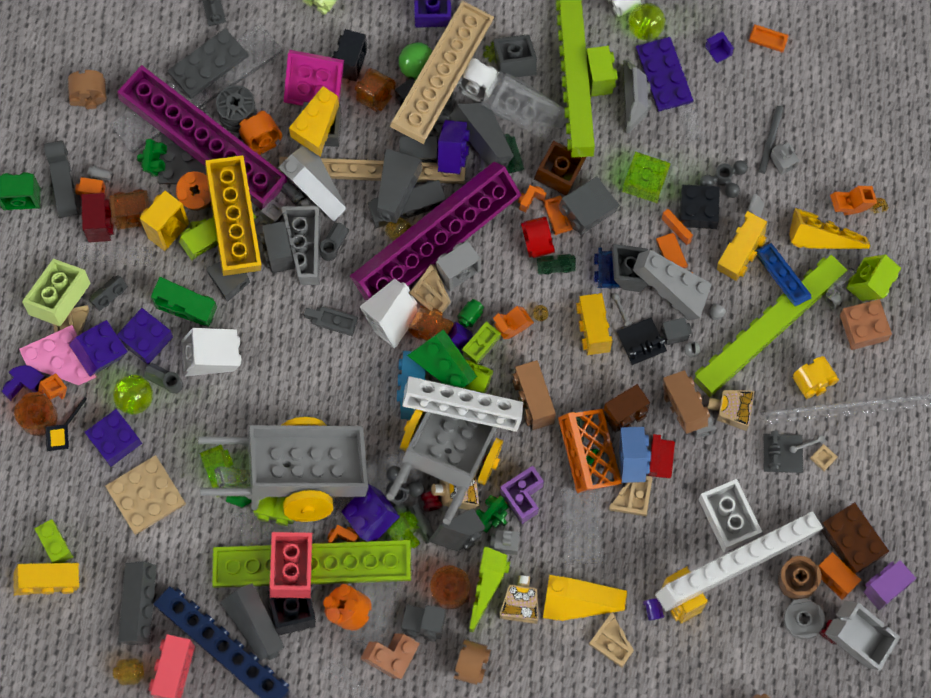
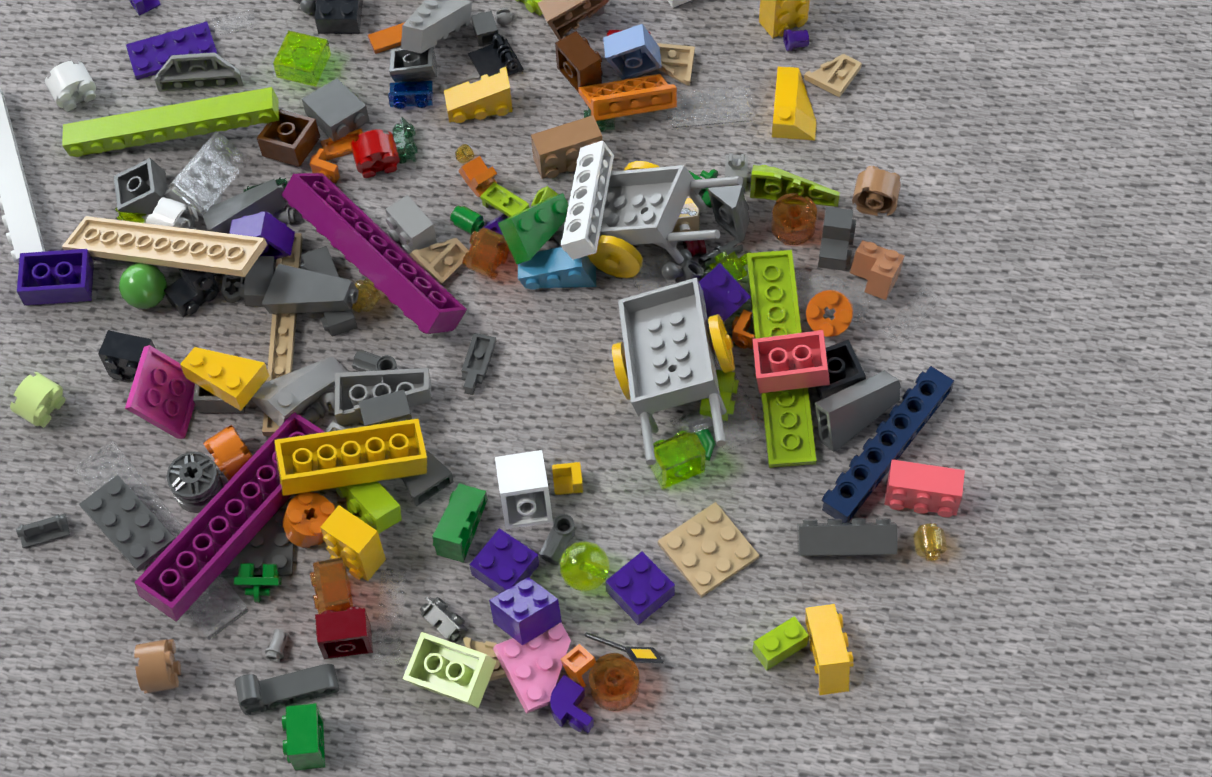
camera: 90 degrees left, 10 degrees down
orange brick [75,177,106,197] -> none
clear orange brick [354,68,396,112] -> none
white slope [360,279,419,348] -> none
medium lavender brick [500,466,544,524] -> none
torso [500,575,538,624] -> none
lime brick [586,45,618,97] -> none
clear neon green piece [628,3,666,41] -> none
orange tile [662,209,693,246] -> none
none -> yellow panel [552,462,583,495]

